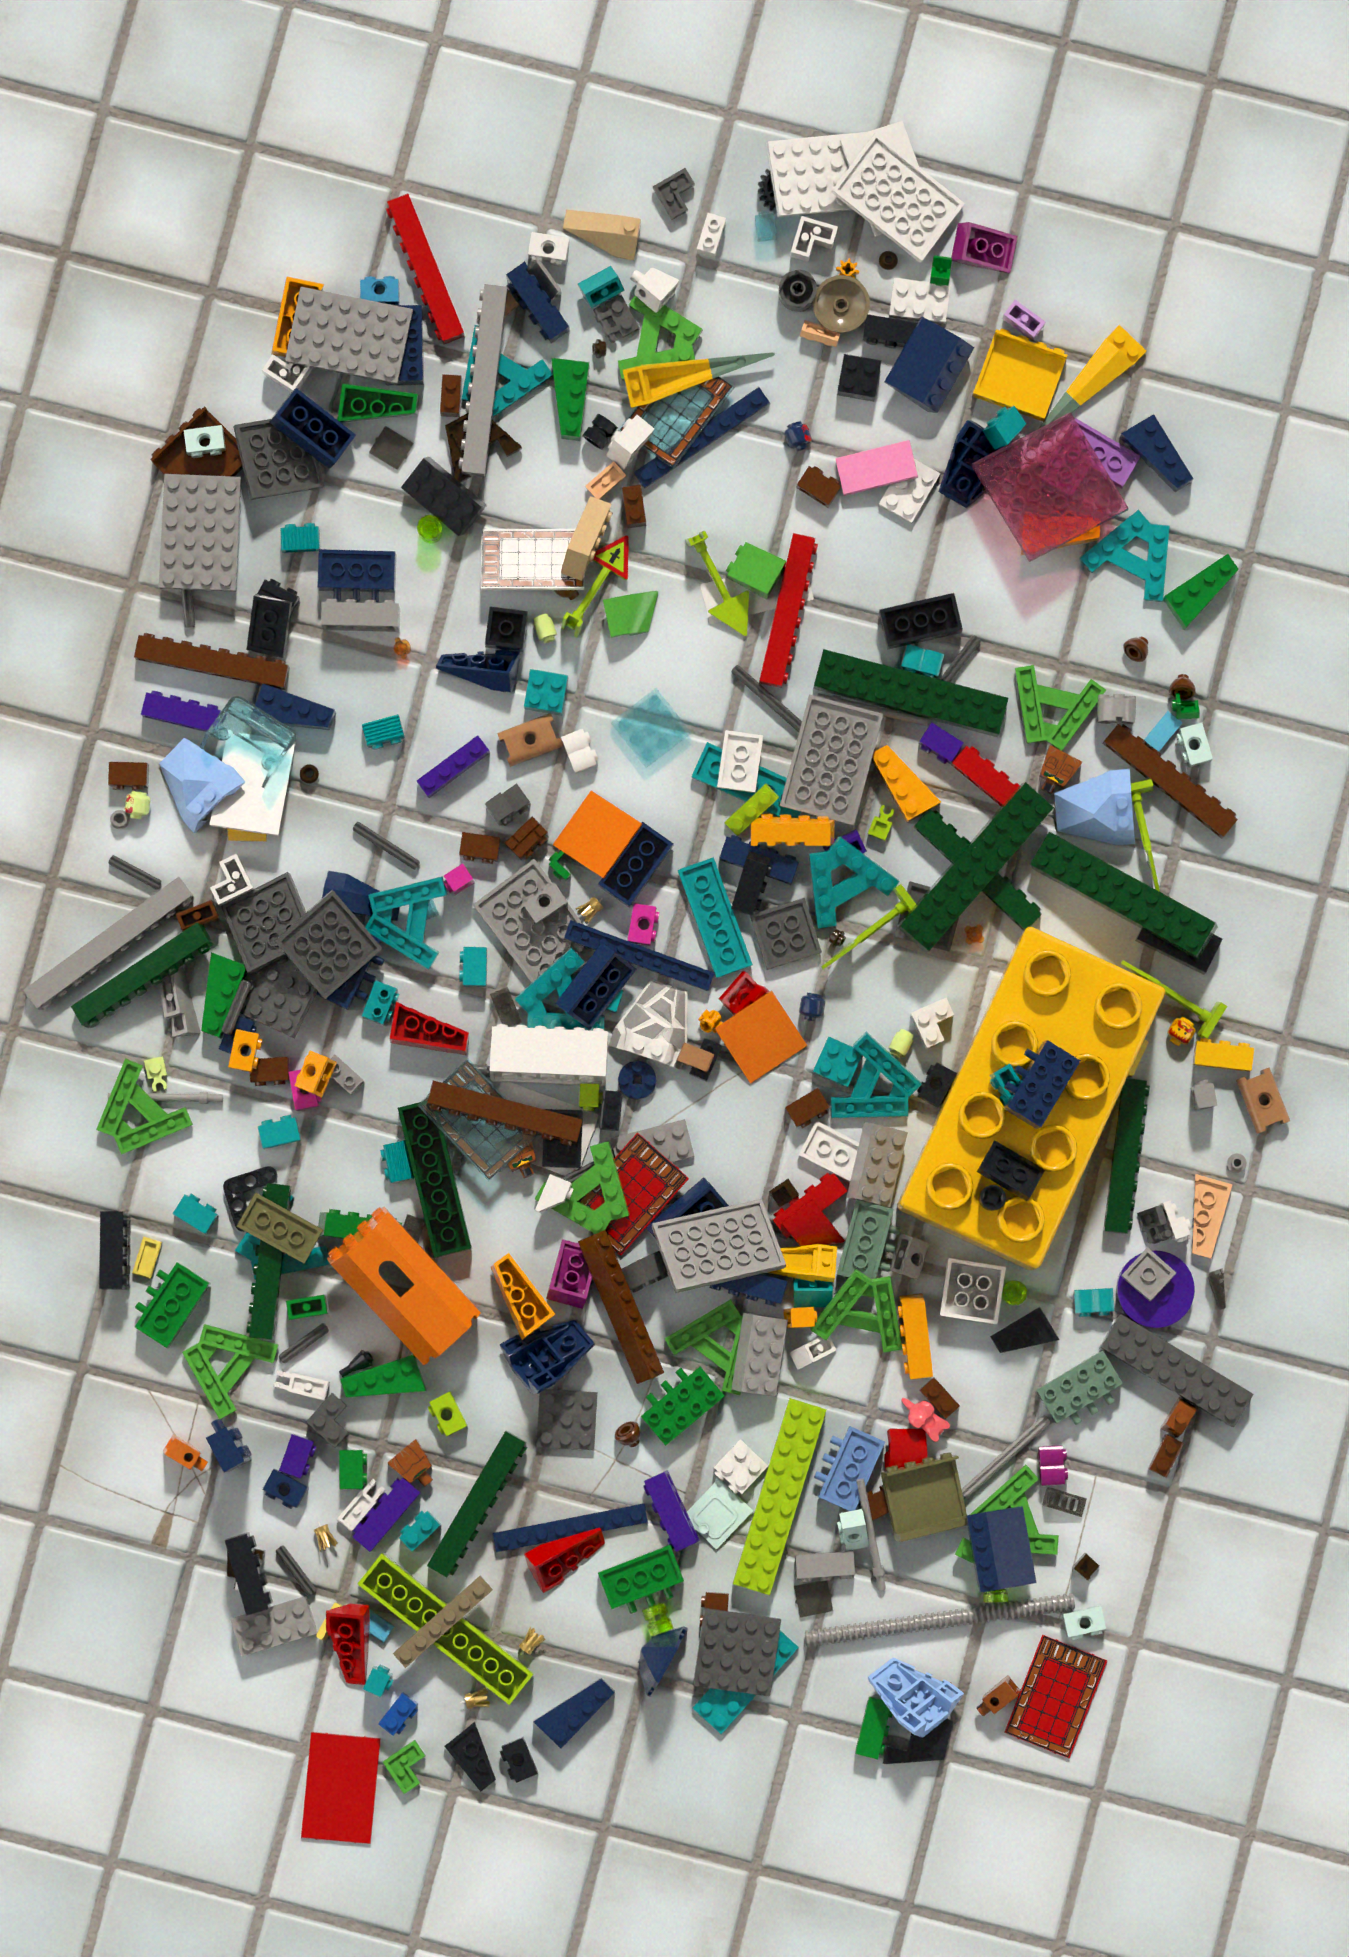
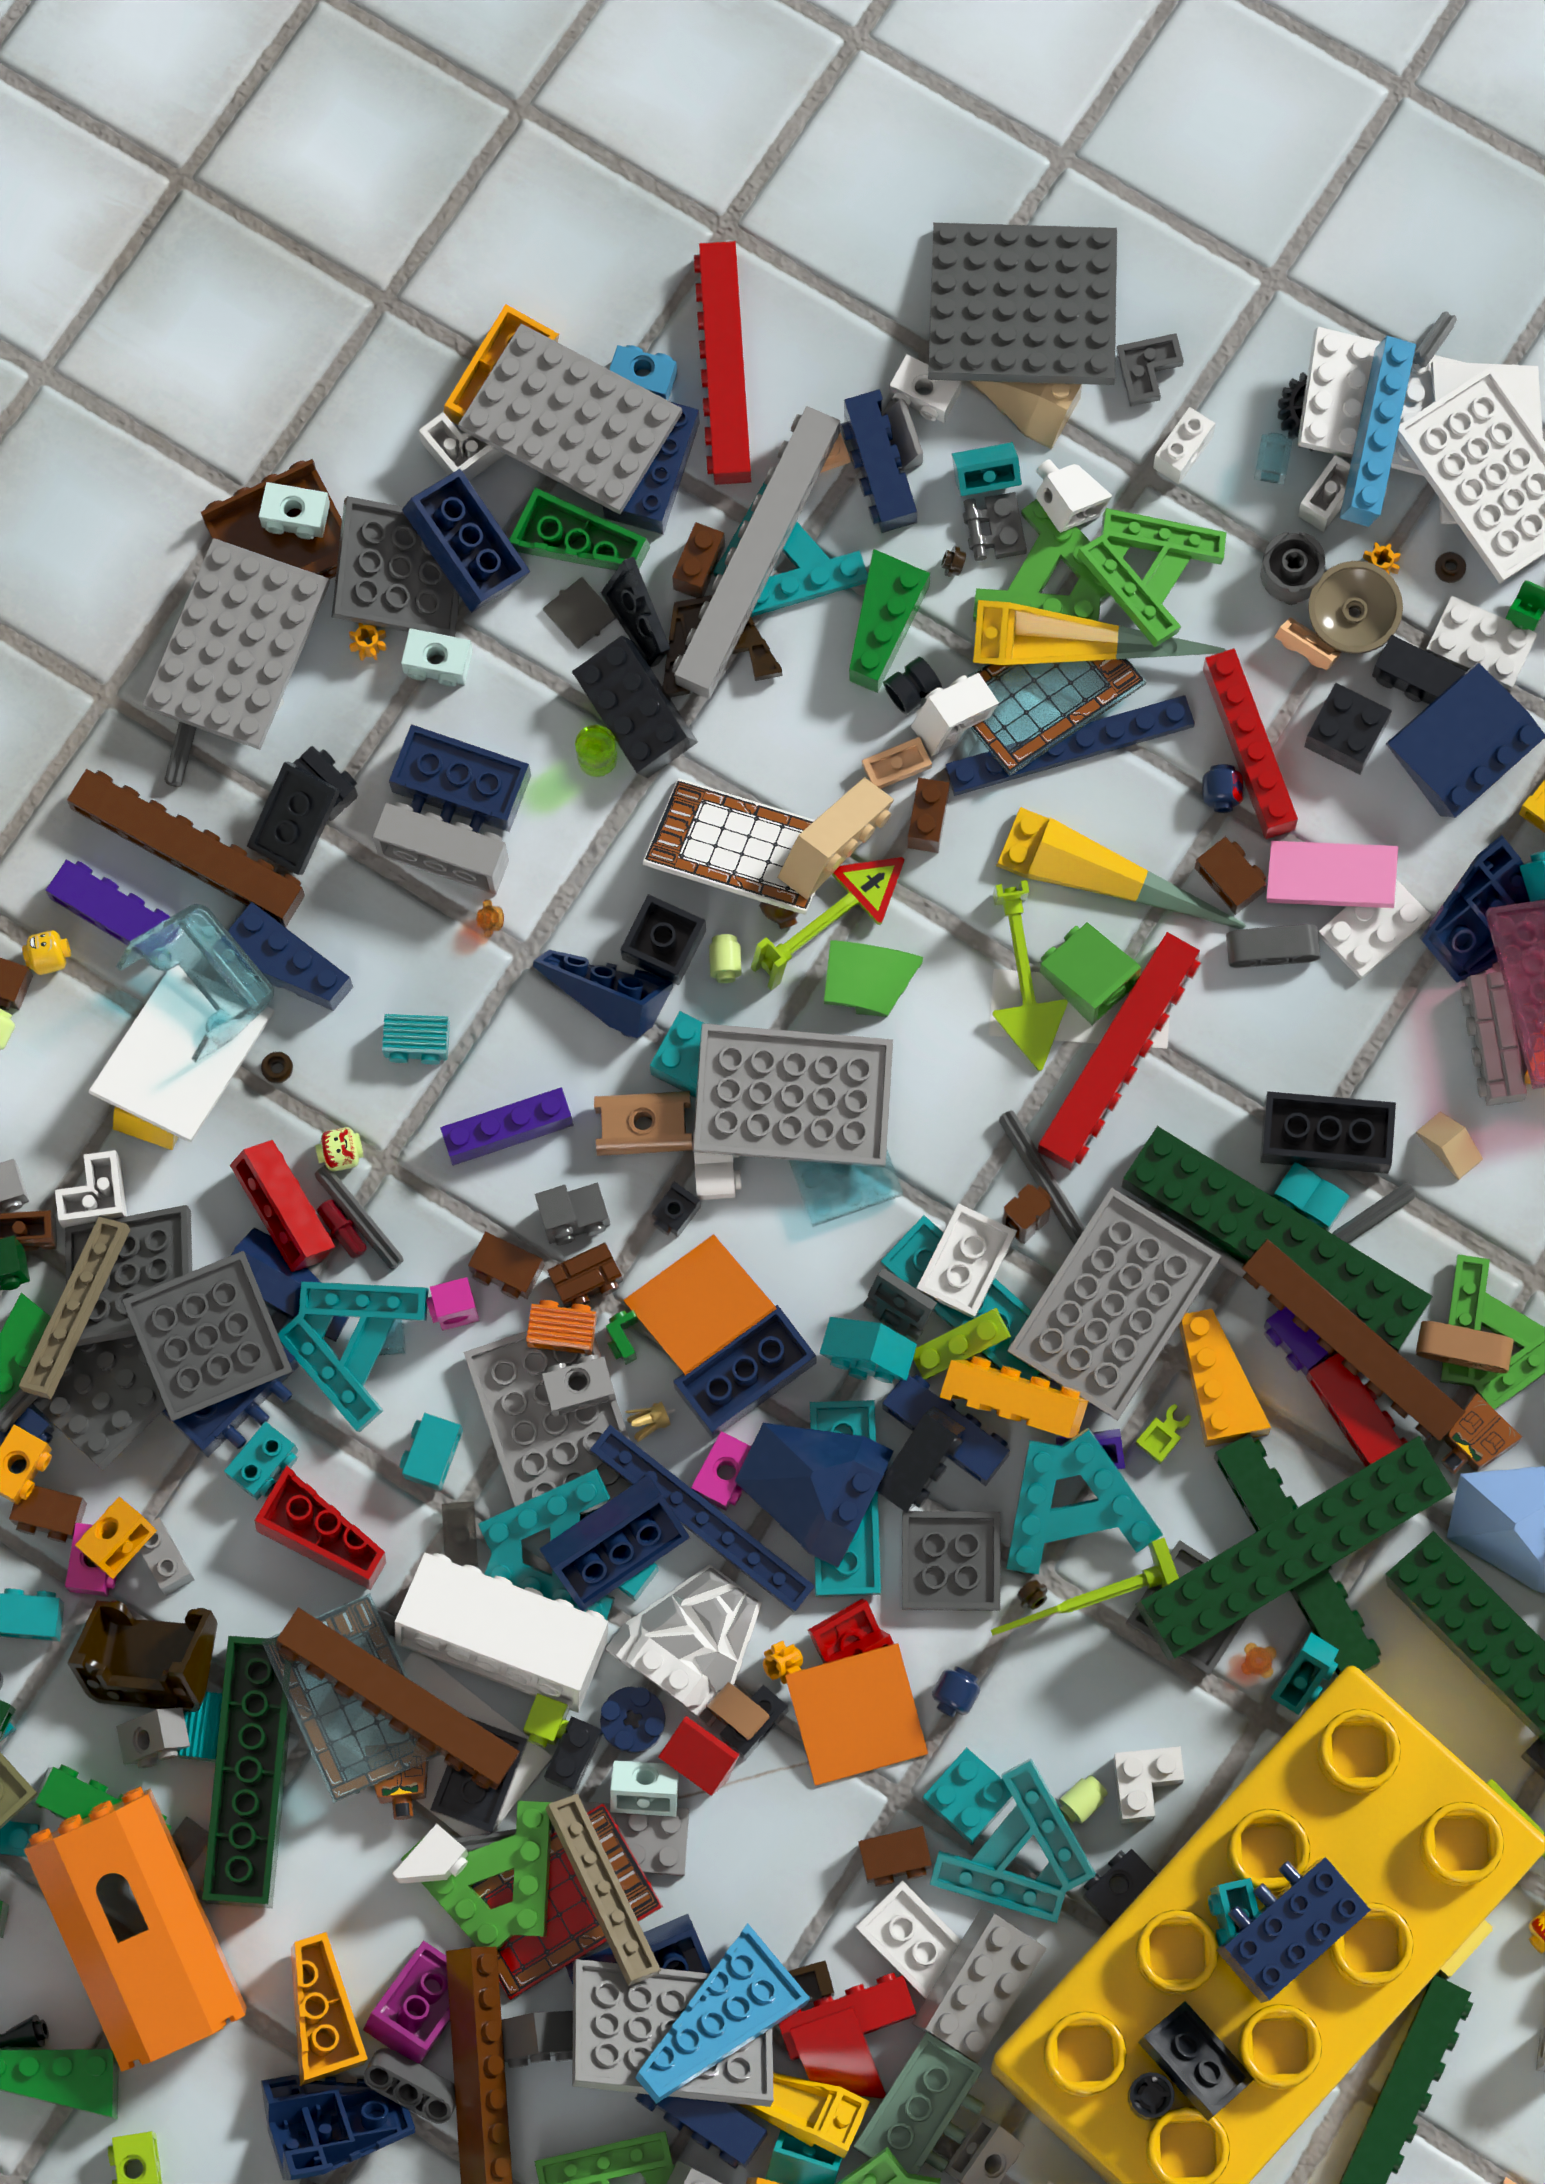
camera: 20 degrees right, 10 degrees down
light blue wedge [159,738,245,833] -> none
teal brick [280,523,320,553] -> none
none -> dark tan plate [19,1216,131,1399]
none -> yellow head [22,930,71,975]
none -> dark brown windscreen [67,1600,218,1712]
none -> light grey brick [116,1708,190,1768]
none -> red brick [230,1140,335,1272]
none -> yellowish green head [315,1127,364,1172]
none -> dark red axle [316,1199,367,1259]
none -> light orange gear [349,623,387,661]
none -> dark grey beam [364,2048,456,2124]
none -> light aqua brick [401,628,473,686]
none -> orange brick [526,1300,597,1355]
none -> dark tan plate [545,1794,661,1986]
none -> black wing [600,556,671,668]
none -> light aqua brick [610,1761,680,1817]
none -> dark azure wing [635,1923,810,2104]
none -> black brick [652,1181,701,1237]
none -> red slope [658,1716,740,1796]
none -> light grey plate [693,1023,893,1167]
none -> dark blue wedge [734,1423,894,1568]
none -> teal brick [819,1317,917,1383]
none -> dark grey plate [863,1268,937,1341]
none -> dark grey plate [928,222,1117,385]
none -> yellow plate [996,807,1246,929]
none -> reddish brown brick [1002,1184,1052,1244]
none -> bright green plate [1077,508,1227,647]
none -> red brick [1203,648,1298,840]
none -> dark grey beam [1226,924,1321,968]
none -> reddish brown brick [1241,1238,1465,1441]
none -> teal brick [1271,1632,1339,1715]
none -> dark azure brick [1339,335,1416,527]
none -> dark grey axle [1413,312,1457,368]
none -> medium nougat beam [1415,1321,1514,1373]
none -> tan slope [1416,1111,1483,1180]
none -> light grey brick [1461,971,1527,1106]

